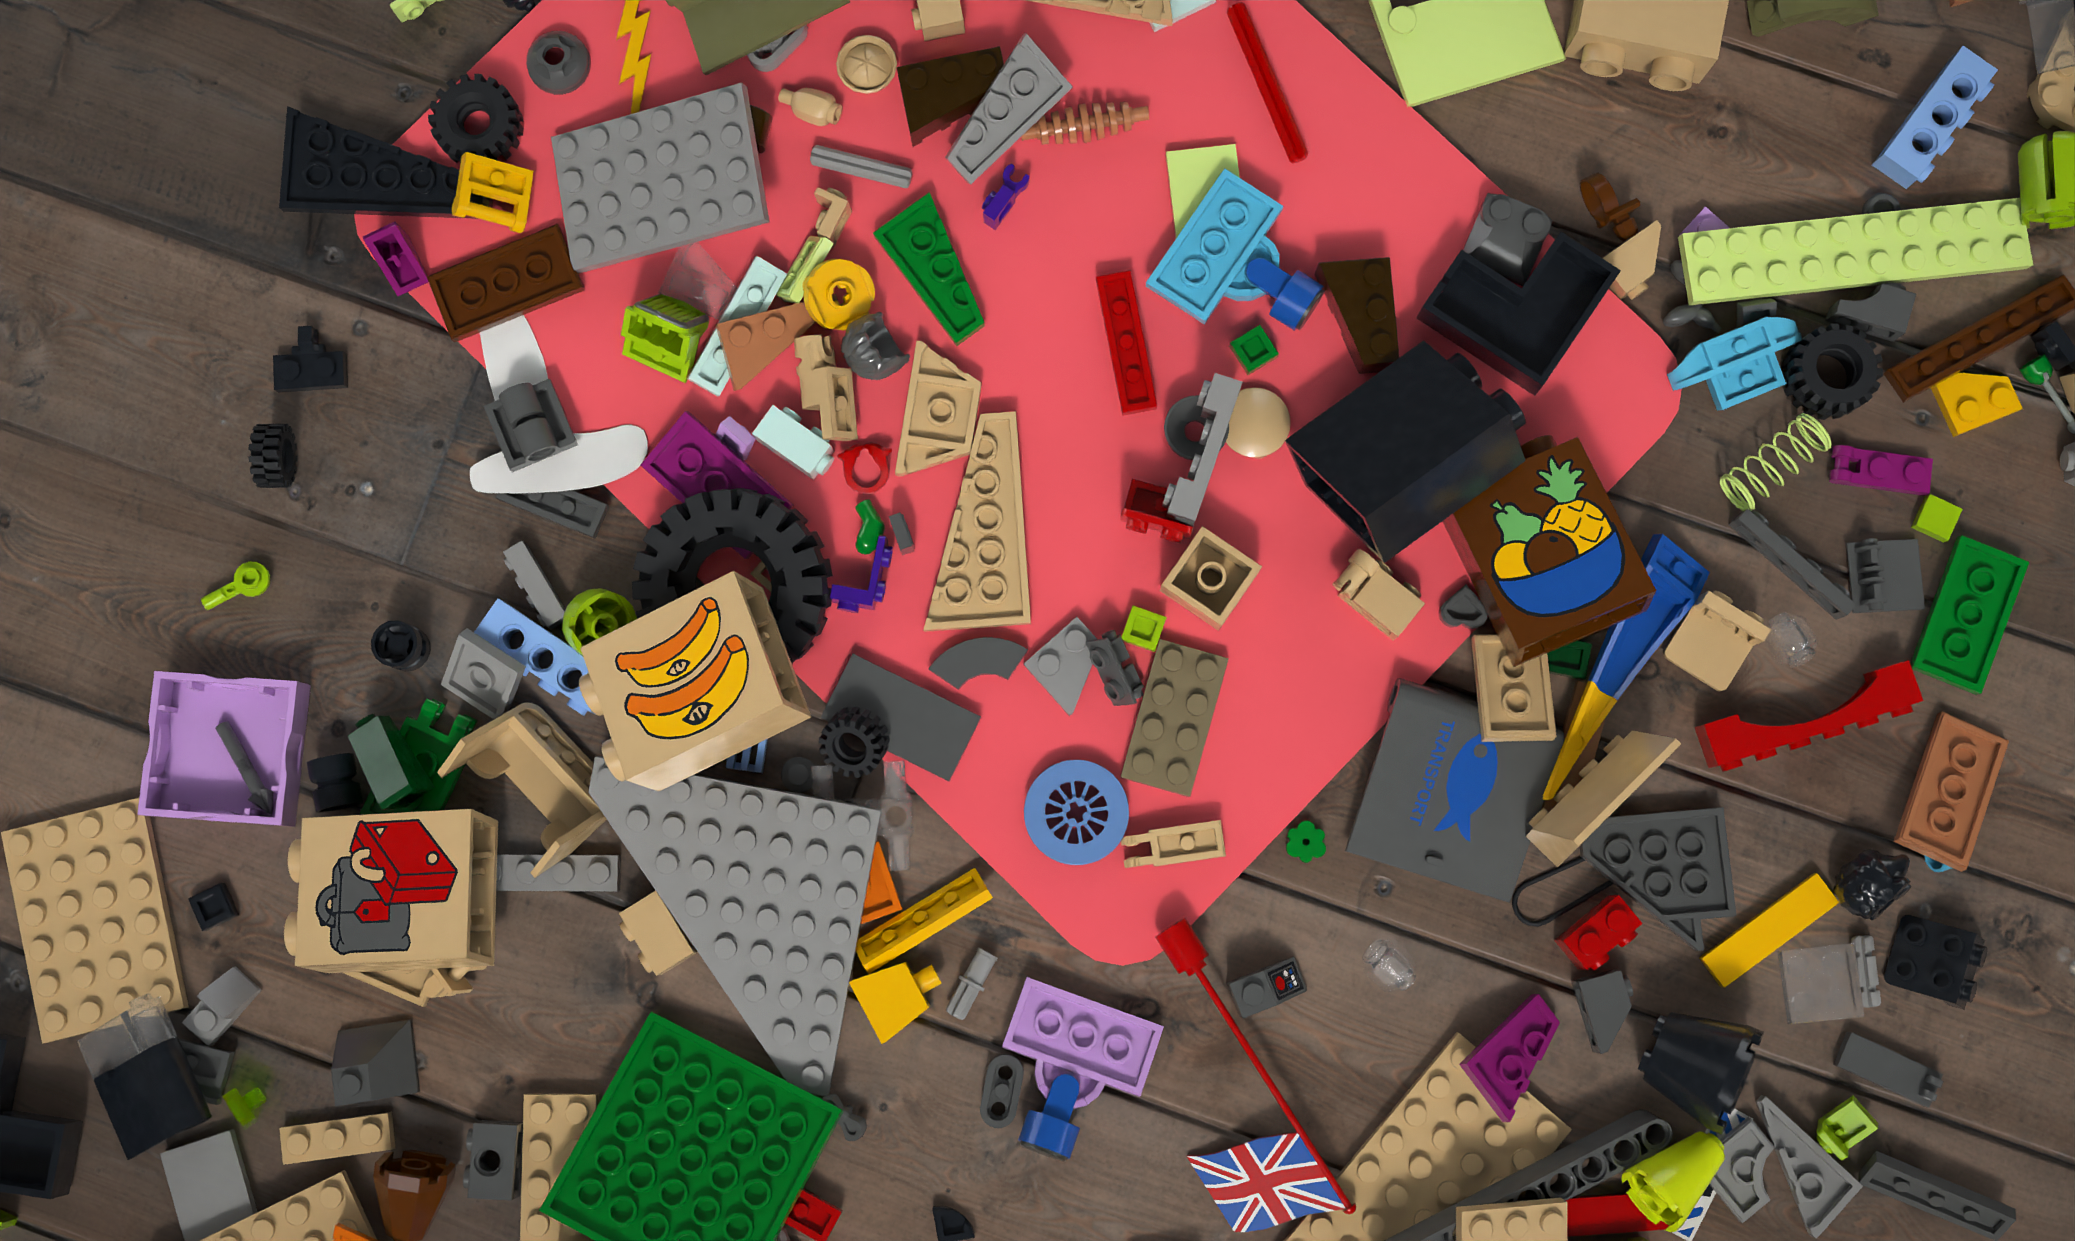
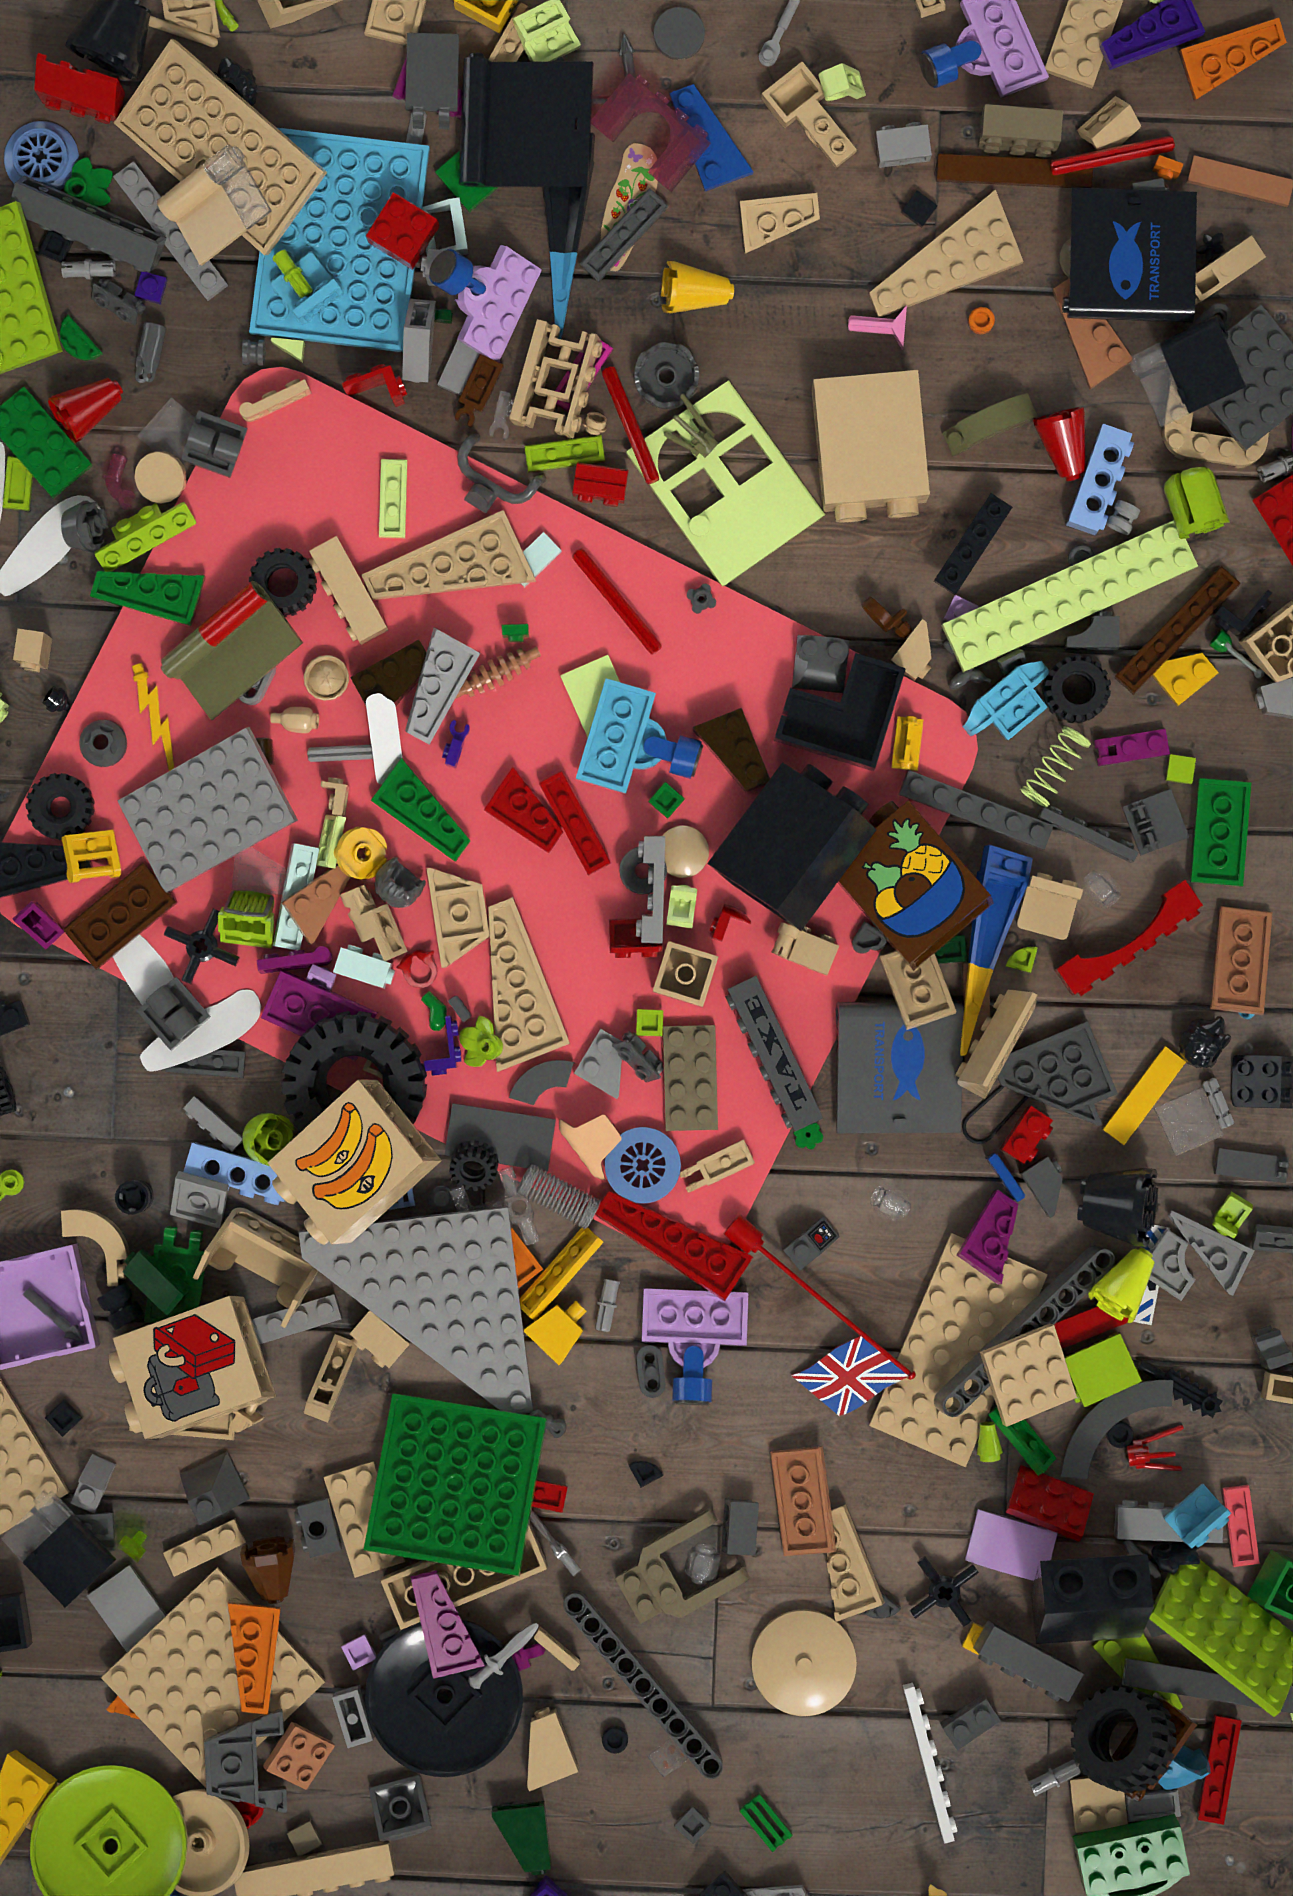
camera: 20 degrees left, 5 degrees up
none -> tan arch [61,1209,130,1287]
none -> black bar [164,908,240,984]
none -> magenta plate [257,946,333,974]
none -> tan slope [304,1334,358,1423]
none -> white sticker [366,693,402,784]
none -> lime plate [459,1016,503,1067]
none -> red wing [484,767,563,853]
none -> green plate [502,624,529,643]
none -> light grey piece [516,1163,600,1229]
none -> light nougat piece [559,1114,622,1180]
none -> red wing [595,1191,753,1301]
none -> yellowish green bracket [666,885,697,928]
none -> dark grey plate [687,584,716,614]
none -> red plate [709,904,751,942]
none -> dark grey brick [725,976,823,1132]
none -> yellow hinge [891,716,924,771]
none -> dark grey plate [898,770,1054,850]
none -> black plate [933,493,1012,595]
none -> blue tile [986,1153,1025,1202]
none -> lime tile [1005,947,1037,973]
none -> red cone [1033,407,1085,481]
none -> light grey wheel [1106,500,1141,535]

